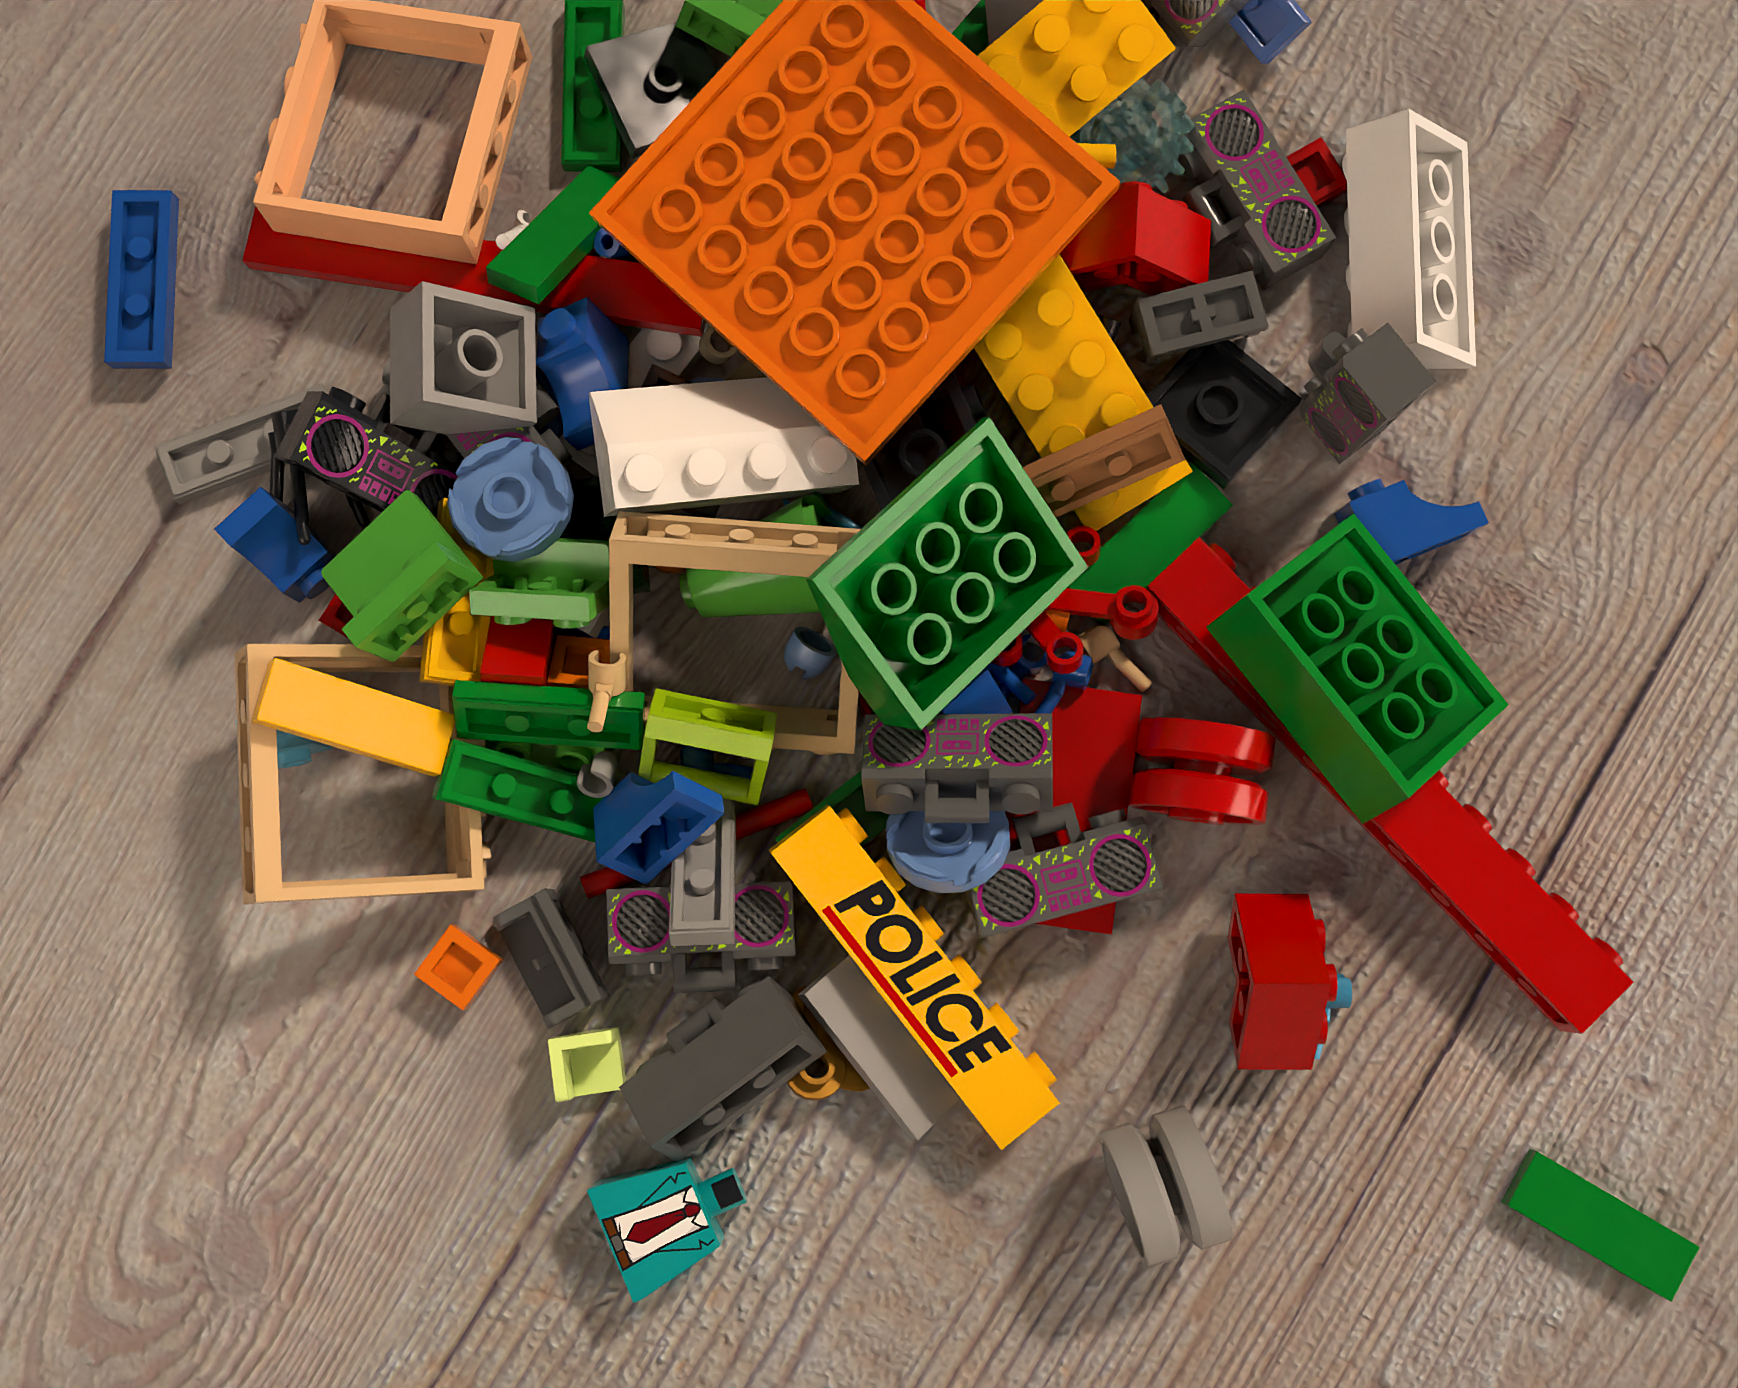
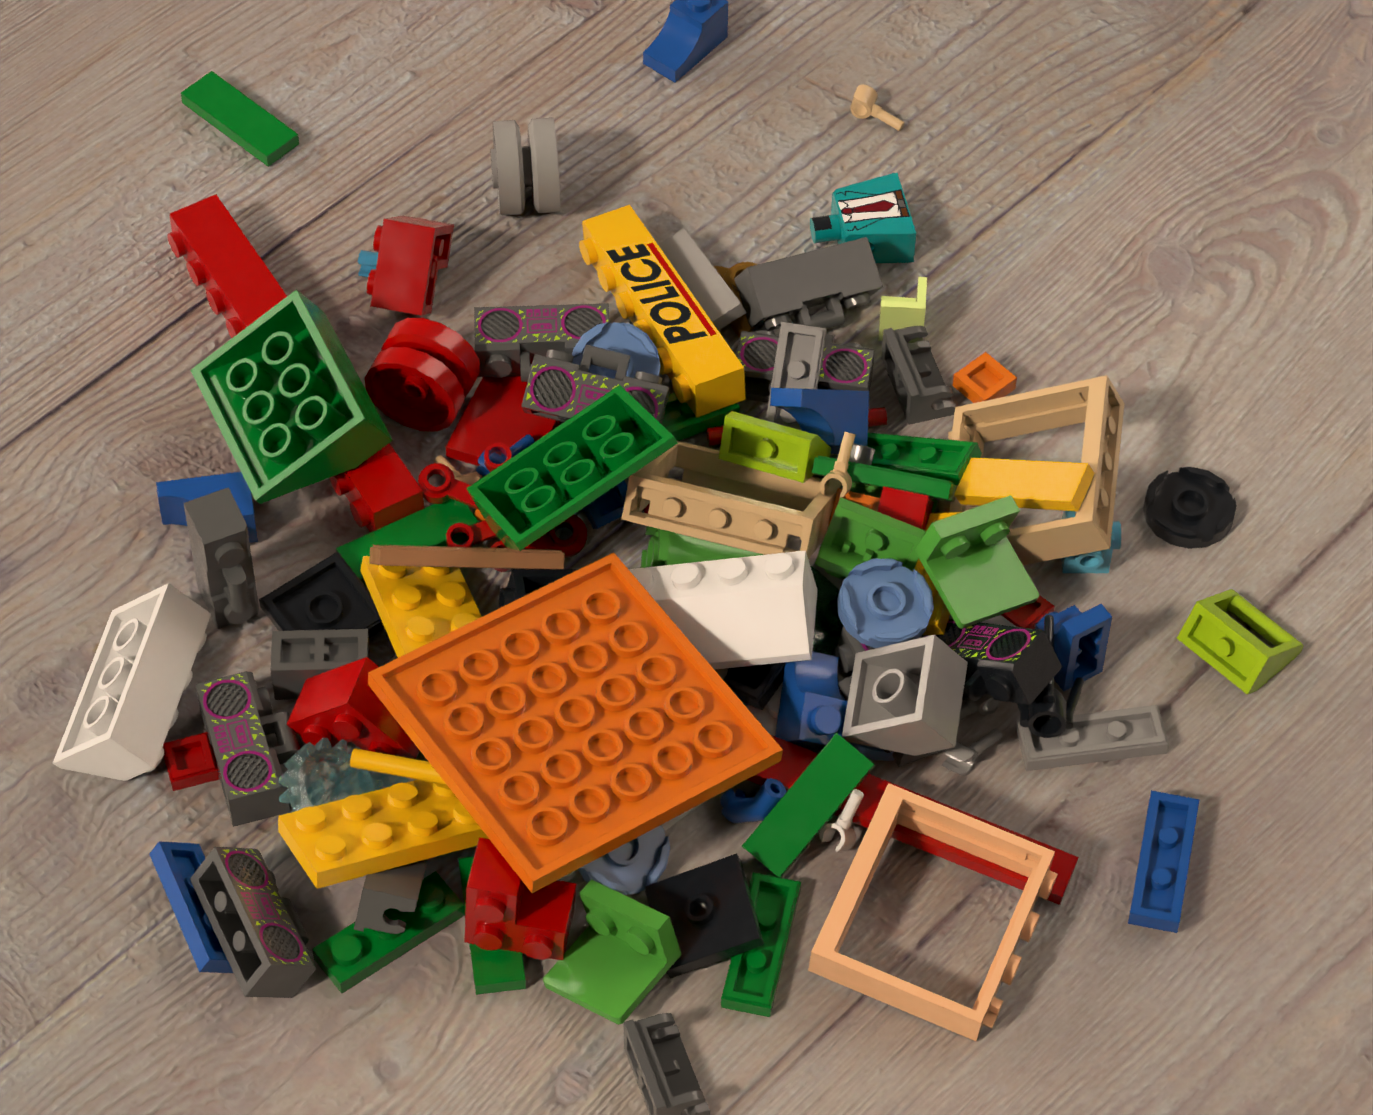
camera: 165 degrees left, 30 degrees down
none -> black tile [1143,467,1237,549]
none -> lime tile [1177,589,1304,695]

